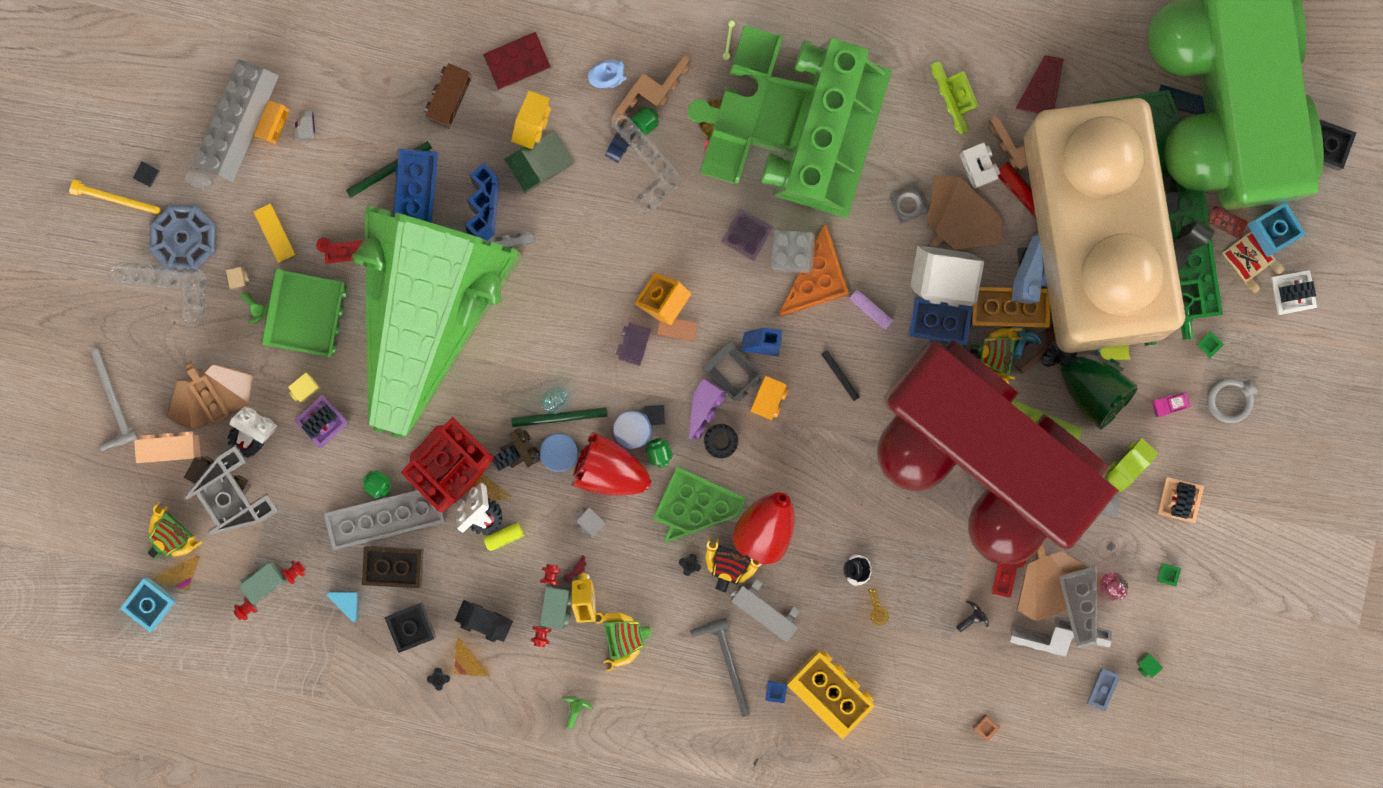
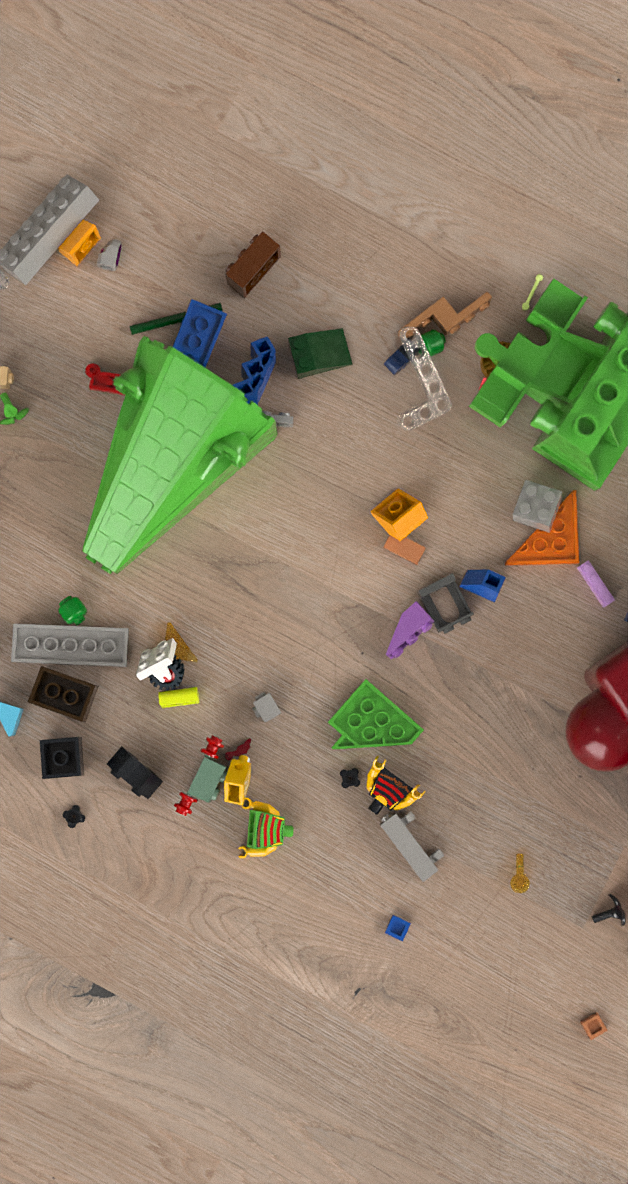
camera: 20 degrees right, 5 degrees down
yellow tile [254,203,296,264] -> none
bright green panel [261,269,347,358] -> none
light yellow brick [288,373,320,402] -> none
plate [294,395,349,449] -> none
red slope [400,417,494,513] -> none
clear yellow tile [454,638,490,677] -> none
dark red plate [483,32,551,90] -> none
dark brown plate [492,428,540,471] -> none
yellow brick [511,91,552,149] -> none
dark green piece [511,407,608,427] -> none
medium blue tile [540,433,578,472] -> none
clear light blue head [541,386,570,414] -> none
bright green plant [561,696,593,729] -> none
red cylinder [571,432,652,496] -> none
light blue hat [588,59,627,88] -> none
tile [613,411,652,449] -> none
clear purple brick [616,322,651,366] -> none
black tile [645,405,665,425] -> none
green head [645,438,673,468] -> none
dark grey bar [690,618,749,717] -> none
black tyre [704,424,738,458] -> none
clear purple brick [721,208,774,262] -> none
red cylinder [732,492,795,564] -> none
light orange brick [750,376,789,420] -> none
yellow brick [786,649,875,739] -> none
black bar [821,350,860,401] -> none
black hair [843,554,872,586] -> none

